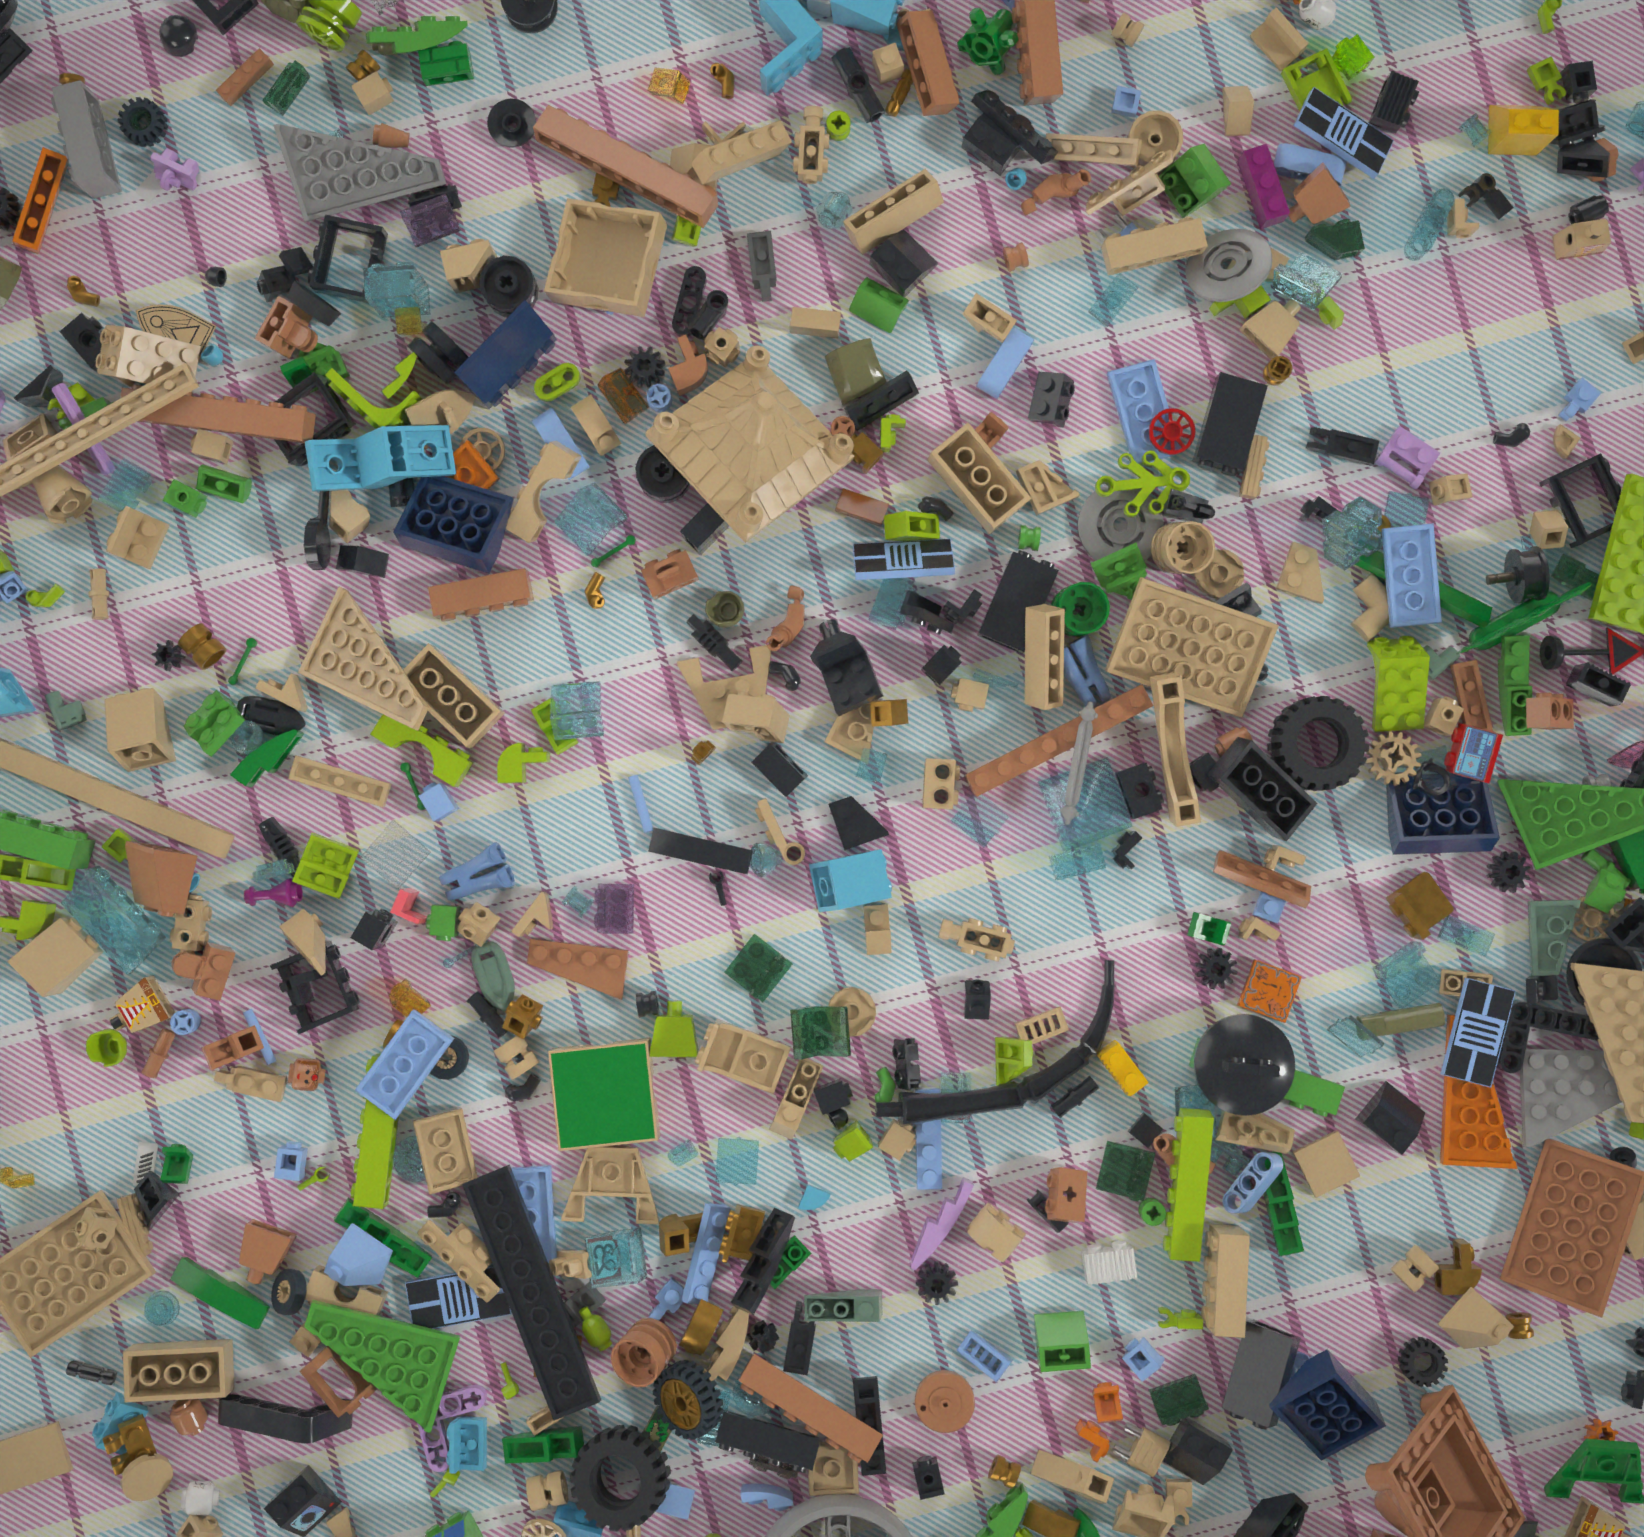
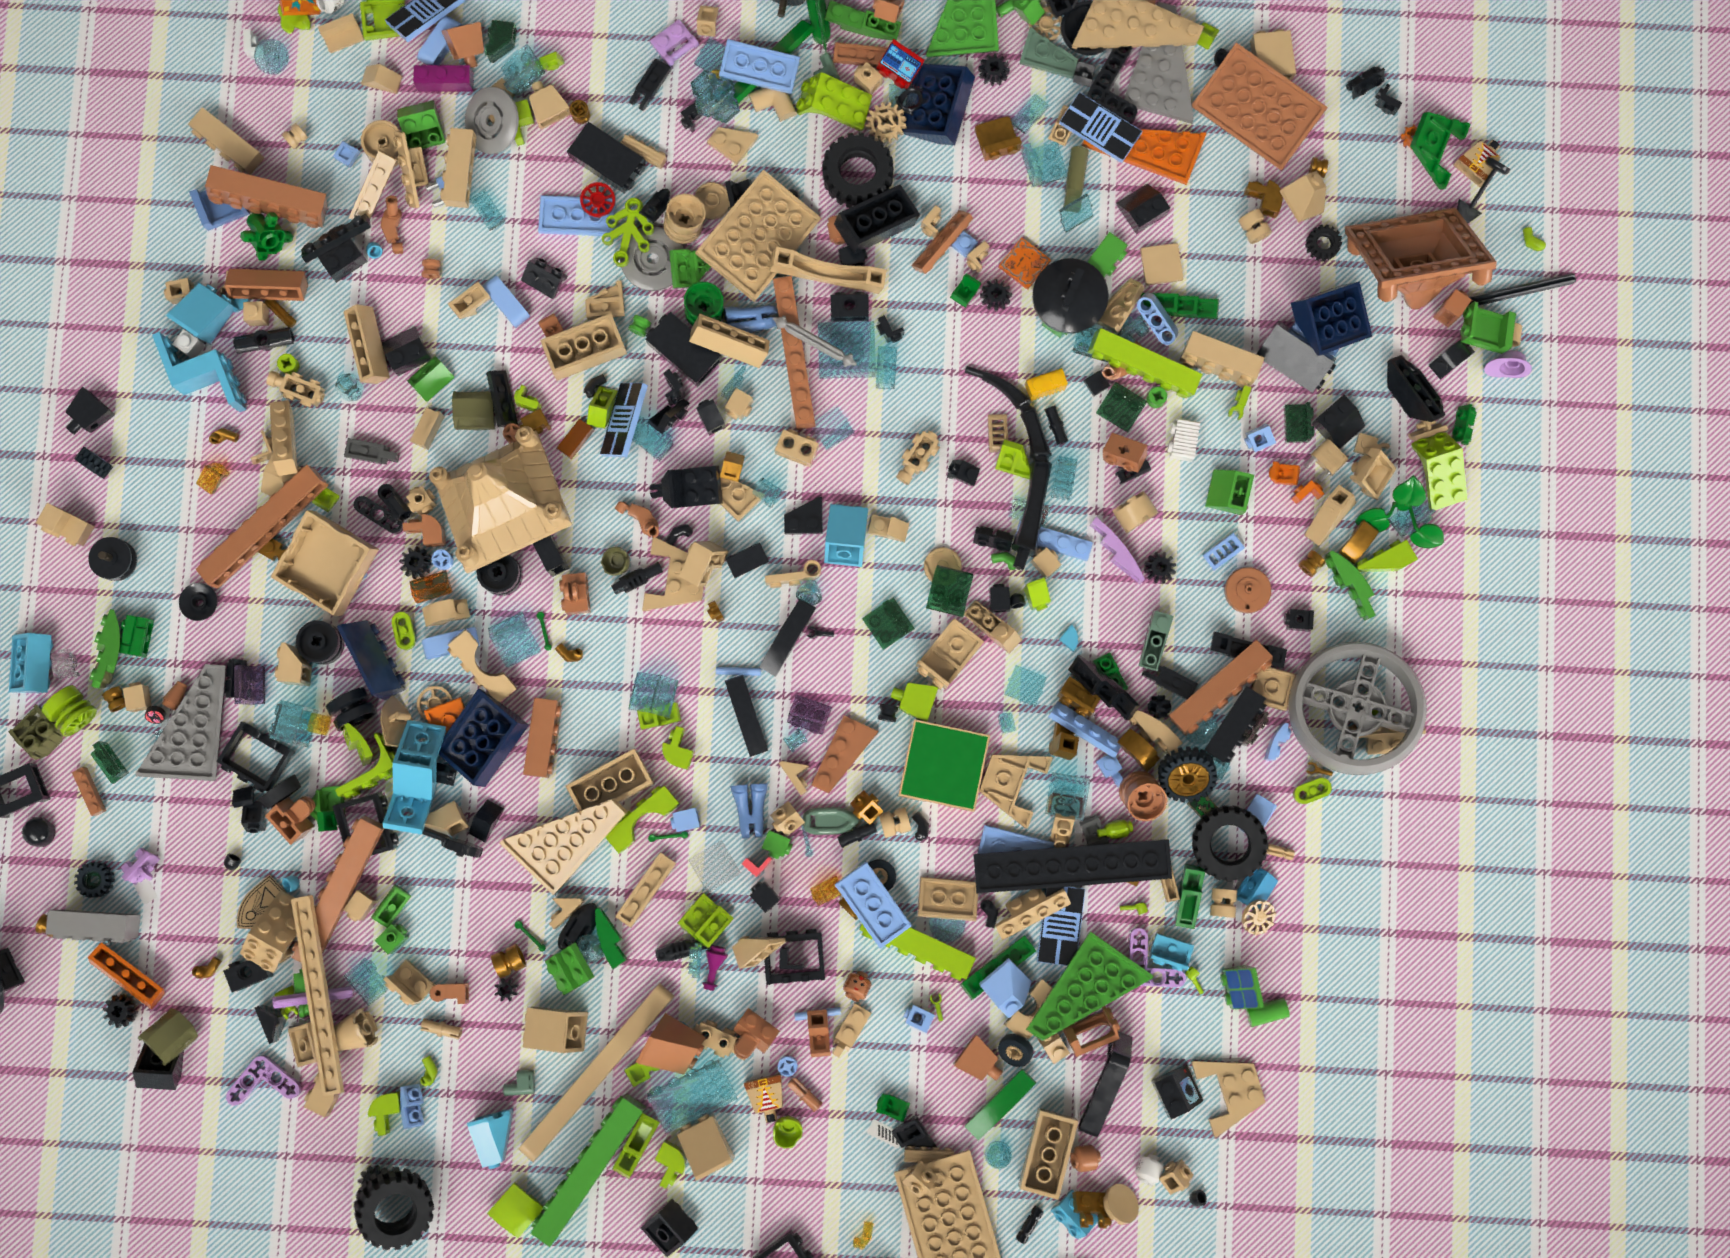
camera: 75 degrees left, 5 degrees down
none -> black tile [145,706,166,724]
none -> nougat leg [429,983,469,1004]
none -> black slope [725,675,768,757]
none -> clear light blue brick [1051,456,1078,500]

